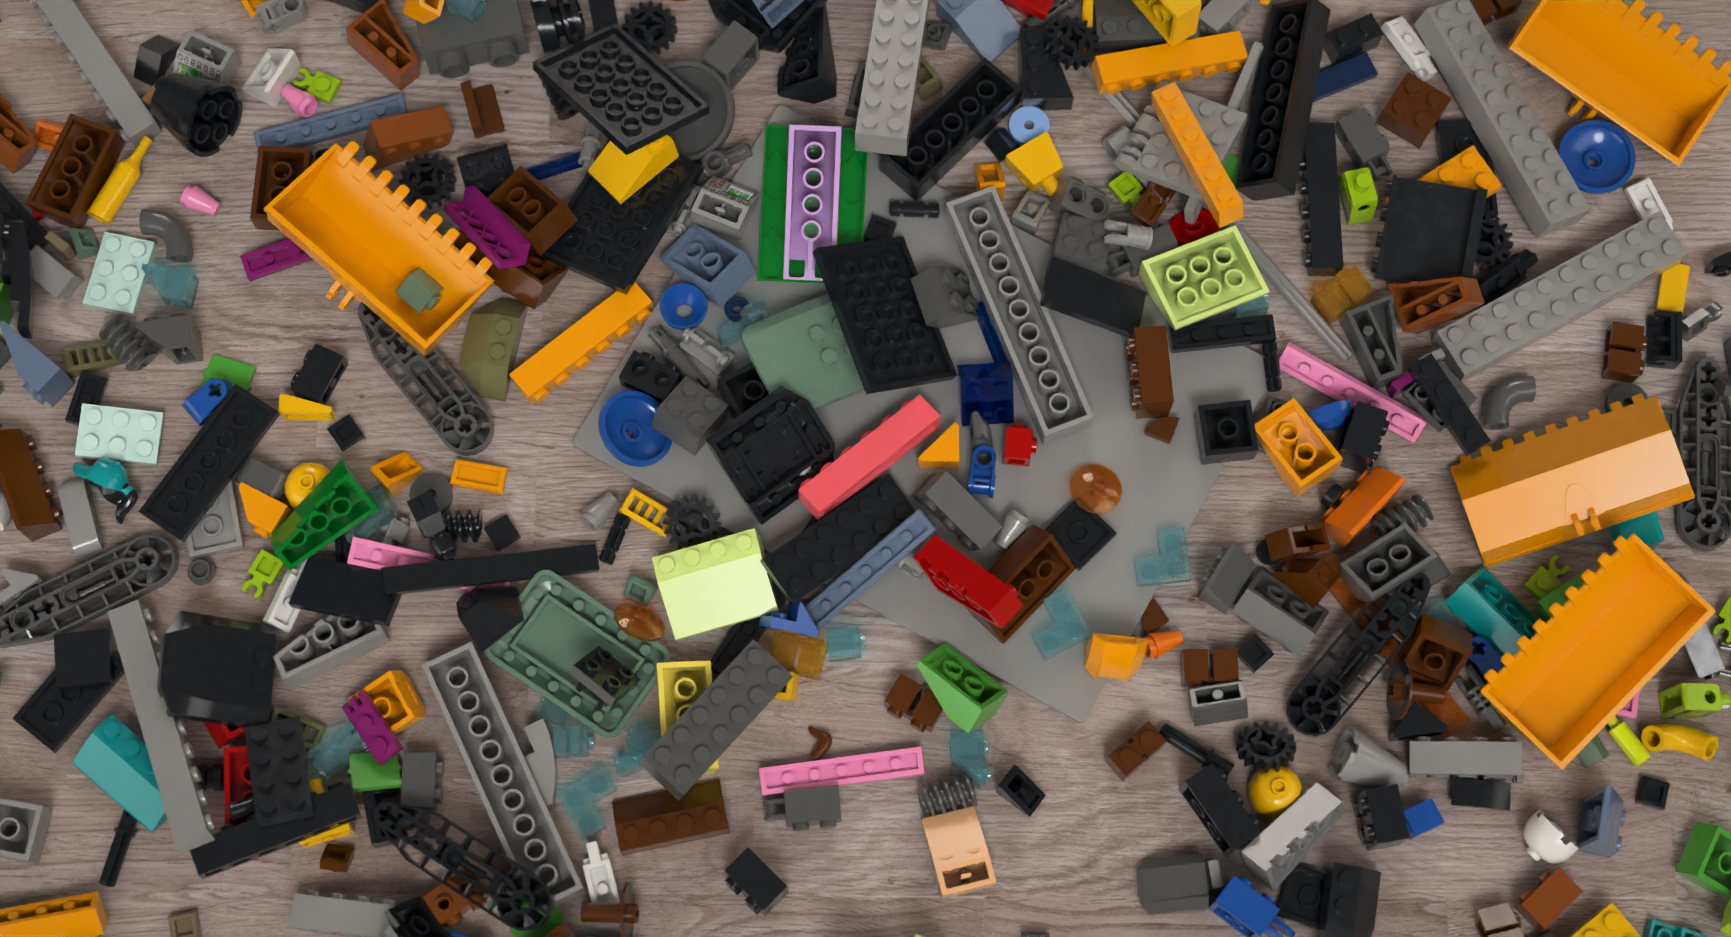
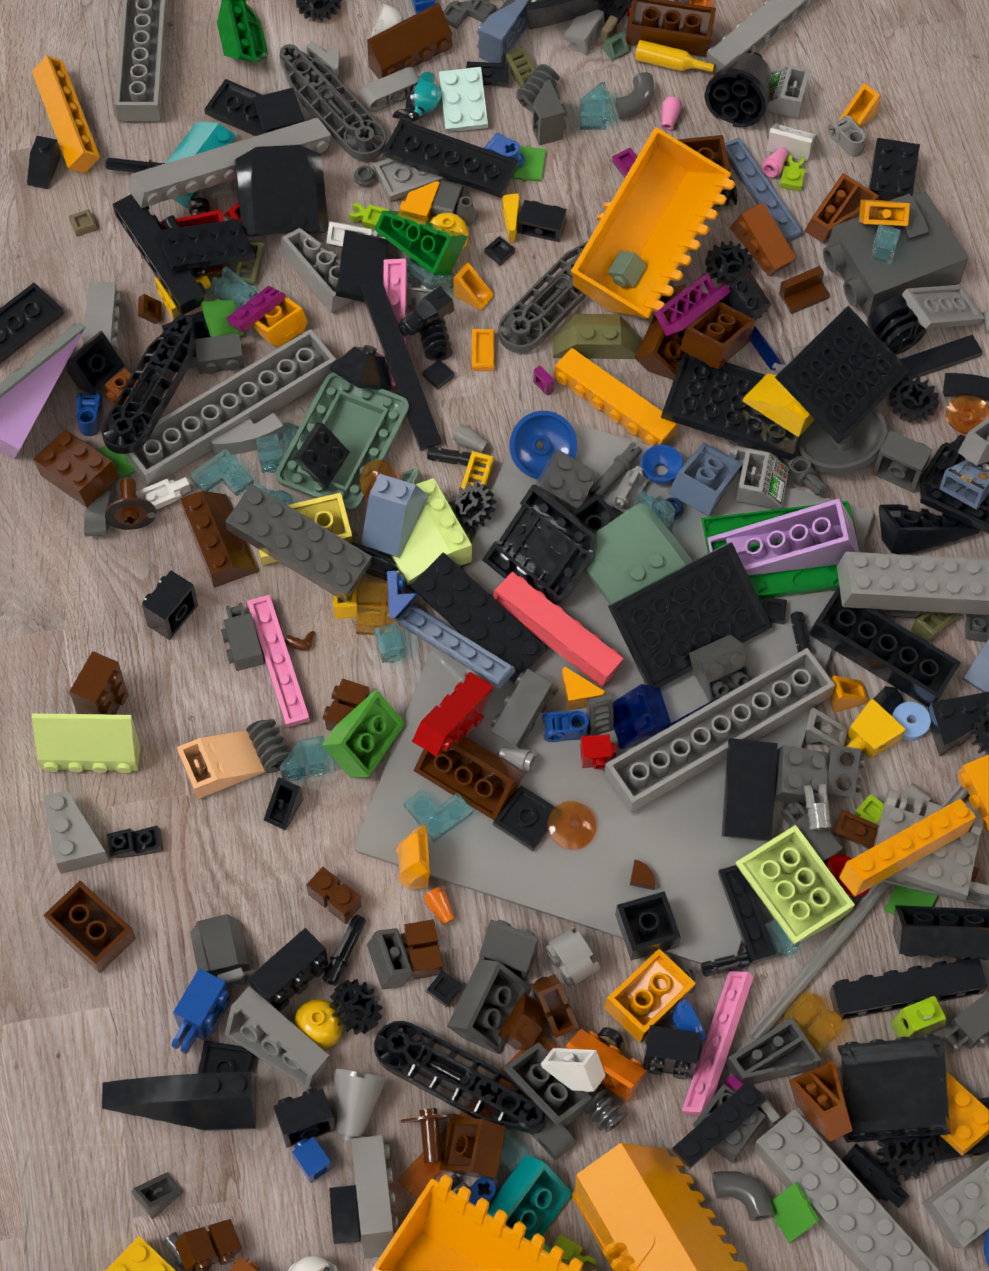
camera: 80 degrees right, 10 degrees down
light aqua plate [83,232,157,317] -> none
black slope [133,35,180,86] -> none
dark grey piece [409,473,453,514] -> none
black brick [619,350,682,405] -> none
reddish brown brick [1125,325,1174,419] -> none
clear light blue plate [1134,527,1192,587] -> none
reddish brown tile [1142,599,1169,635] -> none
black slope [1388,702,1448,742] -> none
none -> sand blue slope [361,474,428,558]
none -> dark grey cone [455,196,477,226]
none -> magenta tile [533,365,555,395]
none -> white slope [541,1048,606,1092]
none -> light grey brick [545,926,600,987]
none -> bright green piece [771,1182,820,1243]

